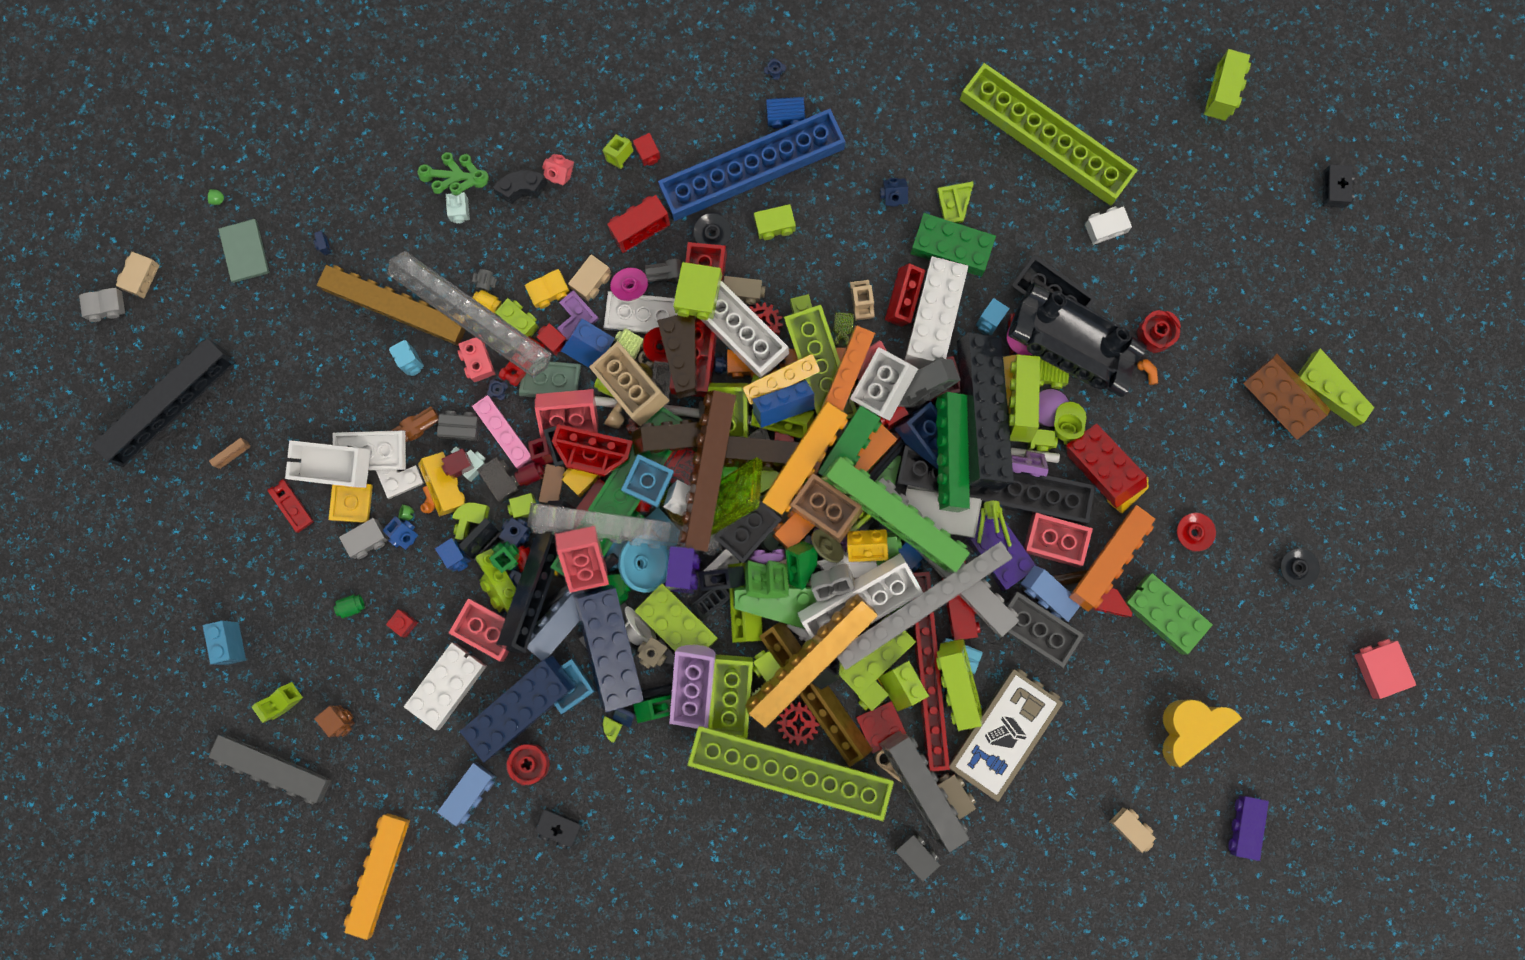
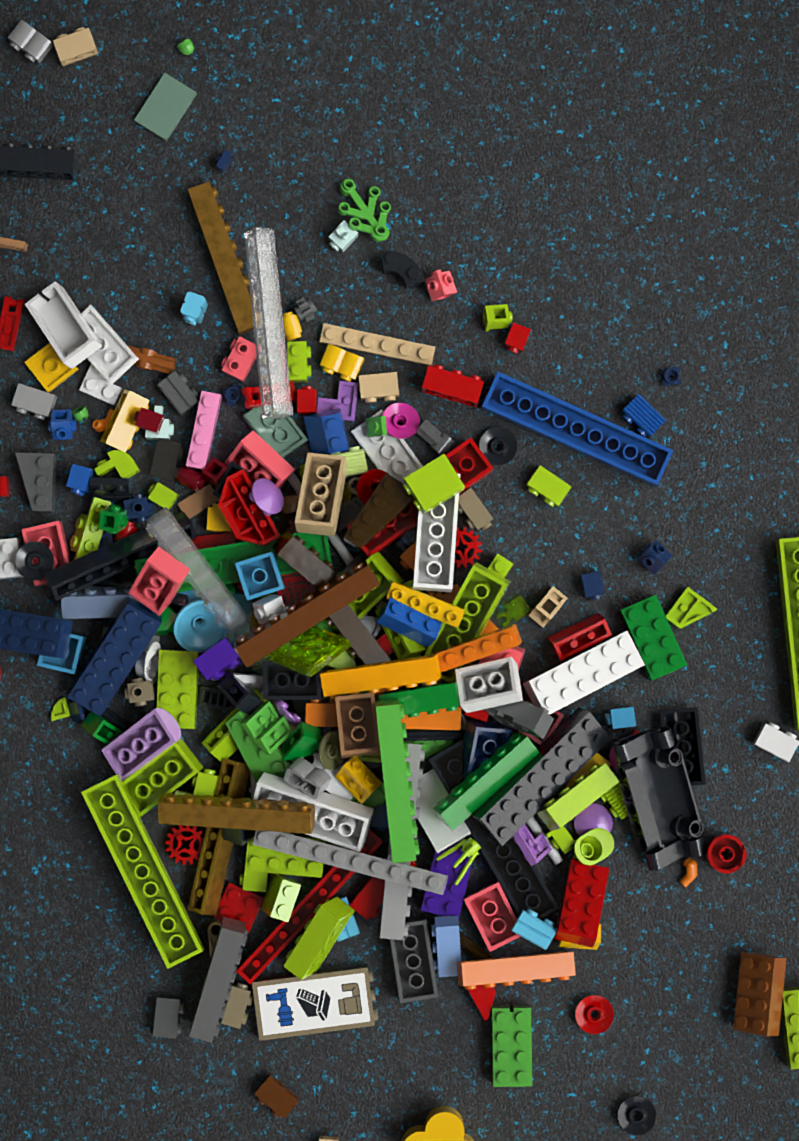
camera: 45 degrees right, 5 degrees up
none -> dark grey wedge [15,453,57,513]
none -> black dish [15,542,54,580]
none -> medium lavender dish [249,478,284,516]
none -> reddish brown brick [254,1073,300,1119]
none -> tan plate [320,323,435,366]
none -> bright green plate [366,416,387,438]
none -> medium azure brick [511,908,557,950]
none -> dark blue brick [580,571,605,601]

